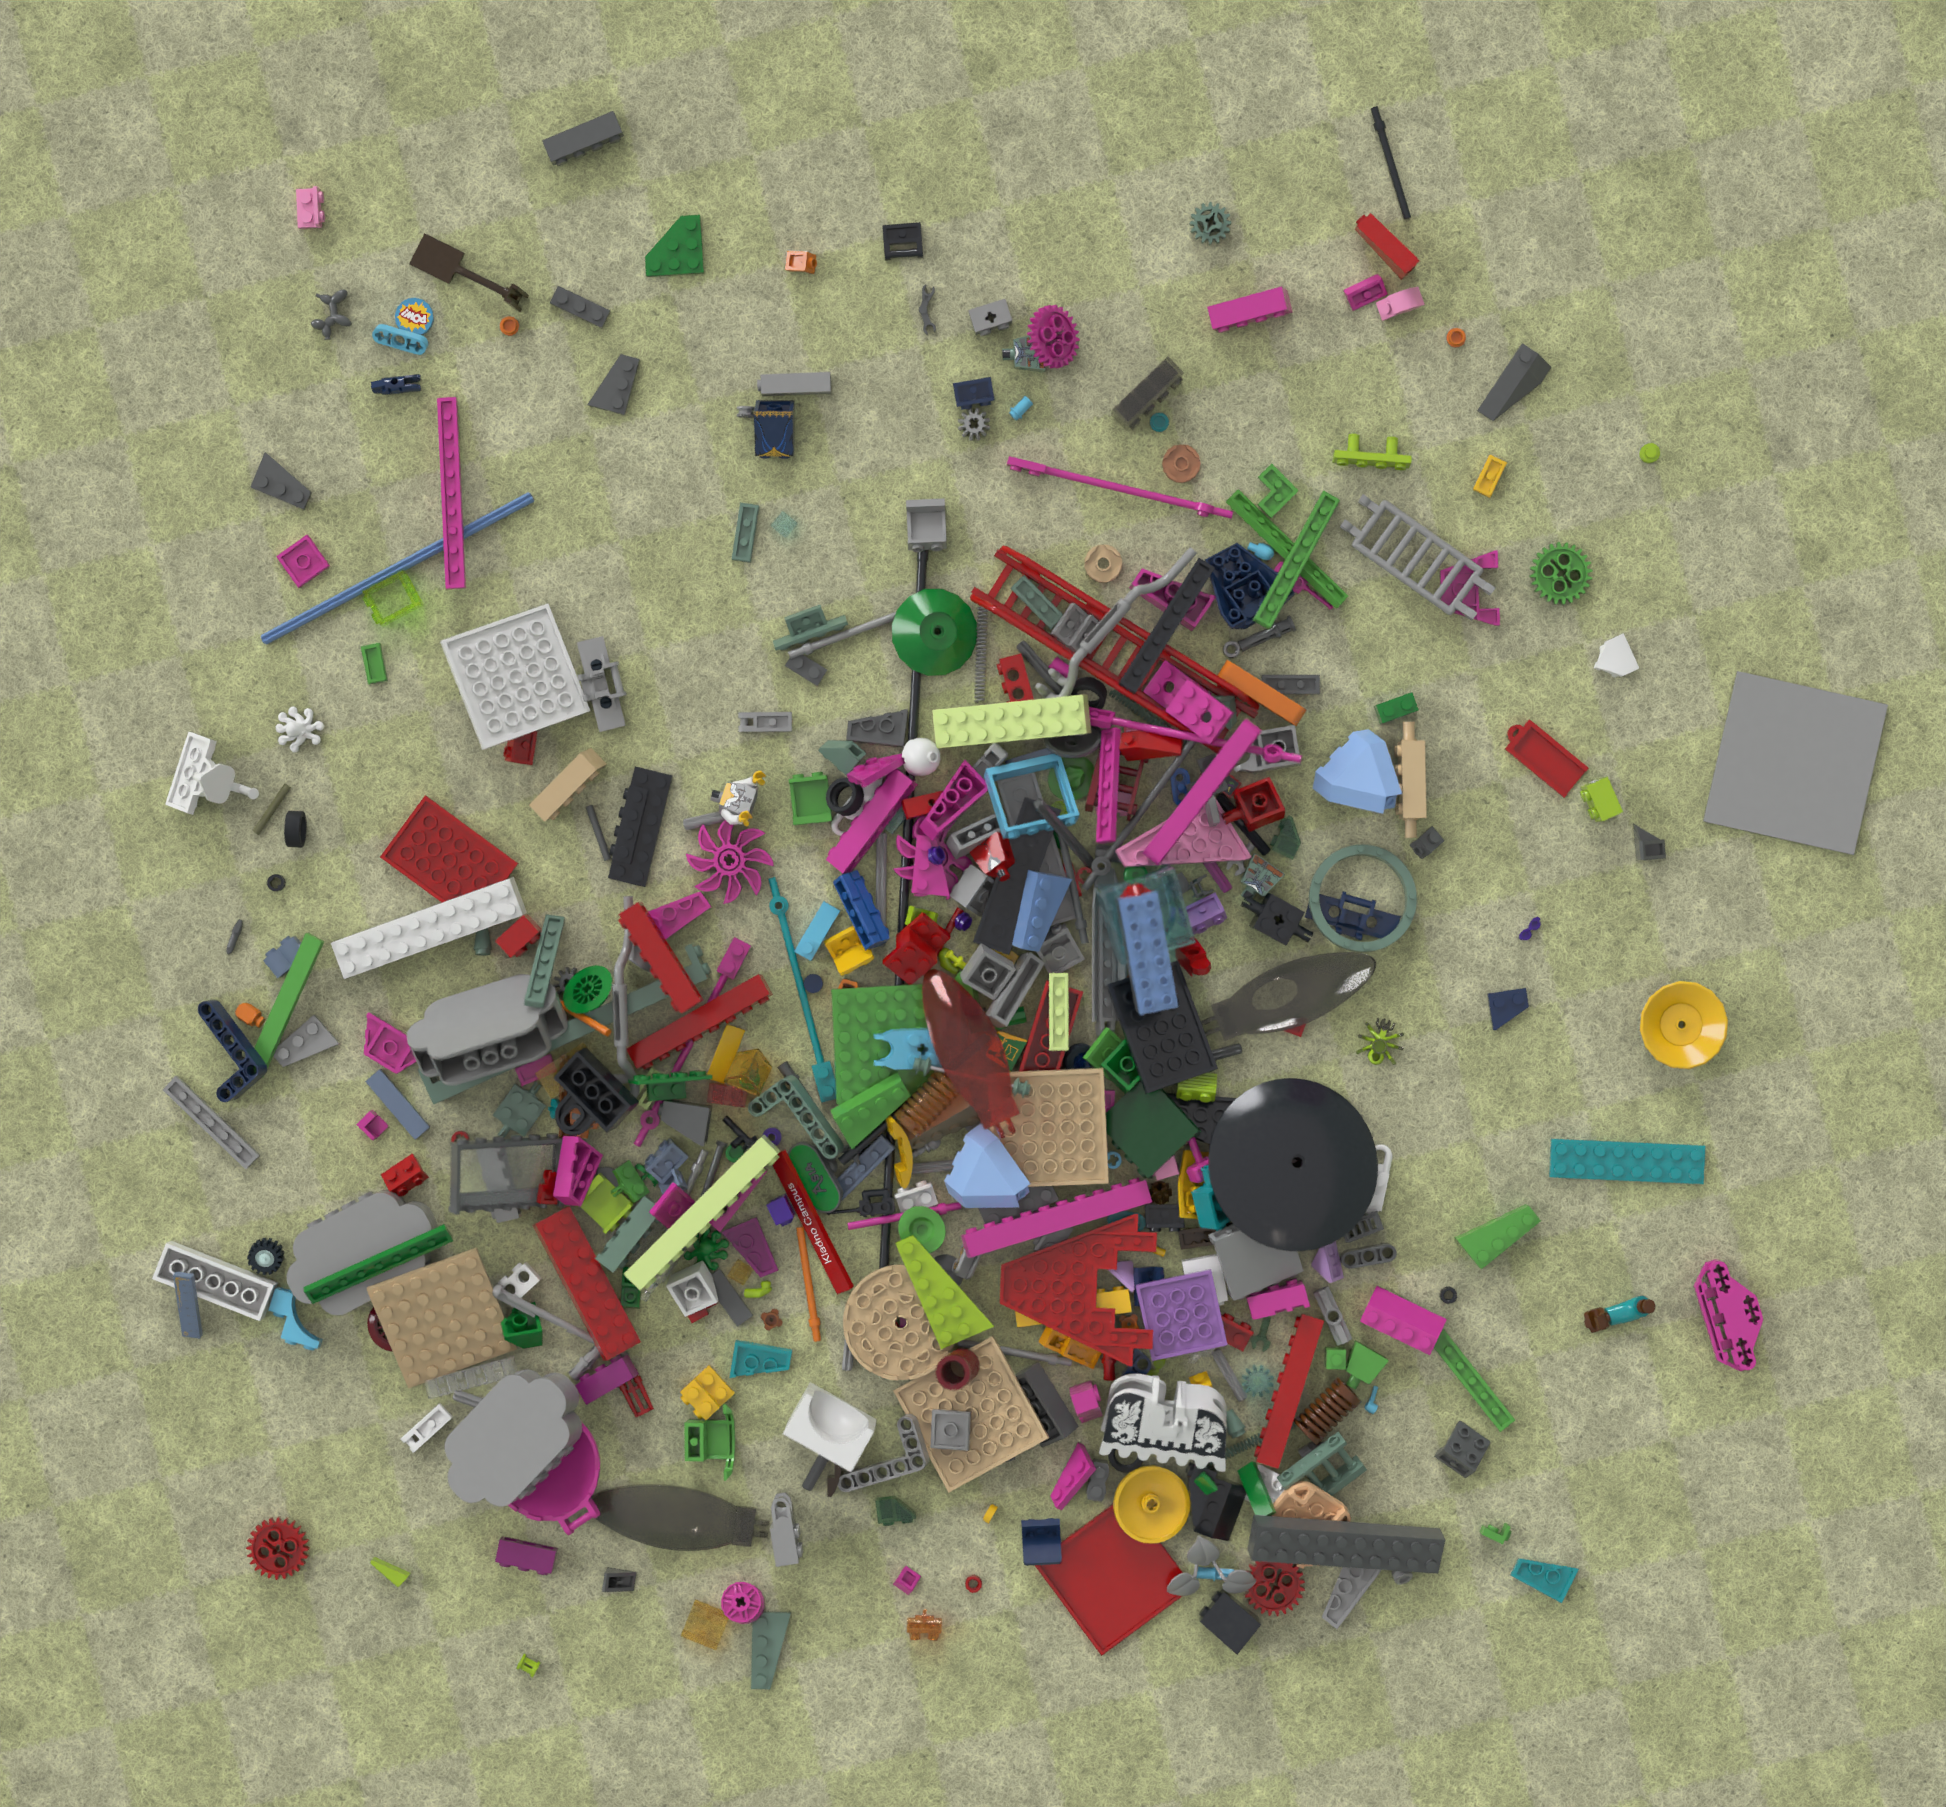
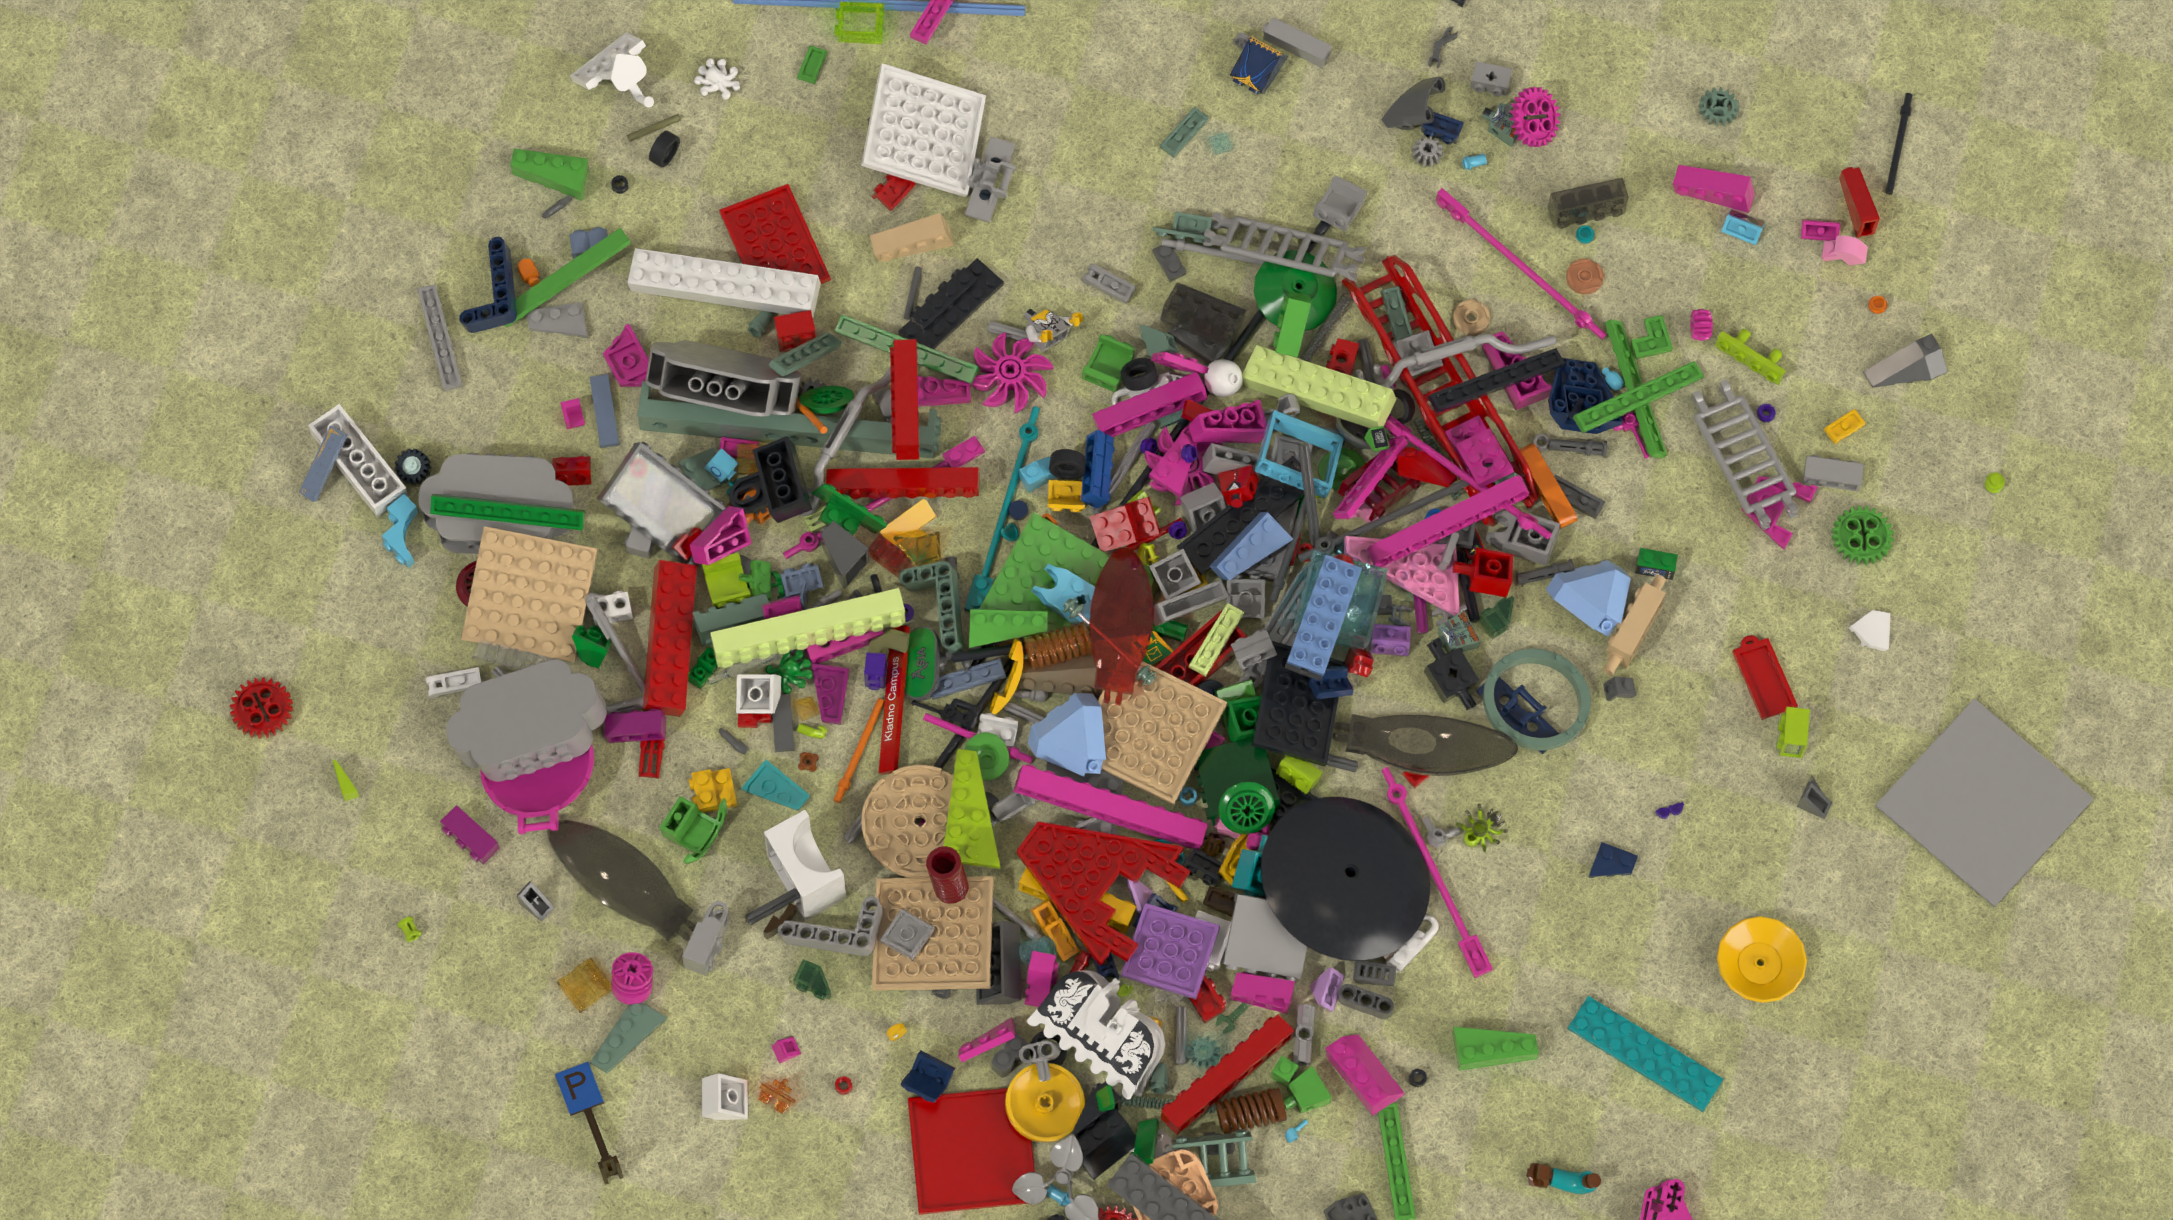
camera: 30 degrees right, 20 degrees down
none -> bright green wedge [510,149,589,201]
none -> piece [555,1062,624,1185]
none -> white slope [702,1073,748,1120]
none -> medium azure brick [704,448,738,483]
none -> dark grey piece [719,728,749,755]
none -> green plate [834,314,979,385]
none -> olive tile [868,629,910,662]
none -> teal piece [1001,523,1019,542]
none -> clear light blue wheel [1019,936,1056,965]
none -> light grey beam [1019,1041,1060,1082]
none -> black tyre [1049,449,1086,480]
none -> dark purple plate [1140,438,1157,455]
none -> clear smoke brick [1160,282,1246,348]
none -> light grey bar [1203,212,1366,281]
none -> green piece [1218,782,1275,834]
none -> light grey brick [1231,629,1277,670]
none -> bright green brick [1273,291,1311,357]
none -> dark blue bracket [1309,666,1354,699]
none -> slope [1364,426,1389,452]
none -> dark grey panel [1381,76,1445,130]
none -> dark pink bar [1381,767,1493,979]
none -> light grey piece [1422,817,1460,847]
none -> dark grey pin [1516,559,1575,585]
none -> dark pink gear [1690,309,1713,341]
none -> medium azure panel [1721,209,1765,245]
none -> dark purple plate [1757,404,1776,422]
none -> light grey brick [1802,455,1864,492]

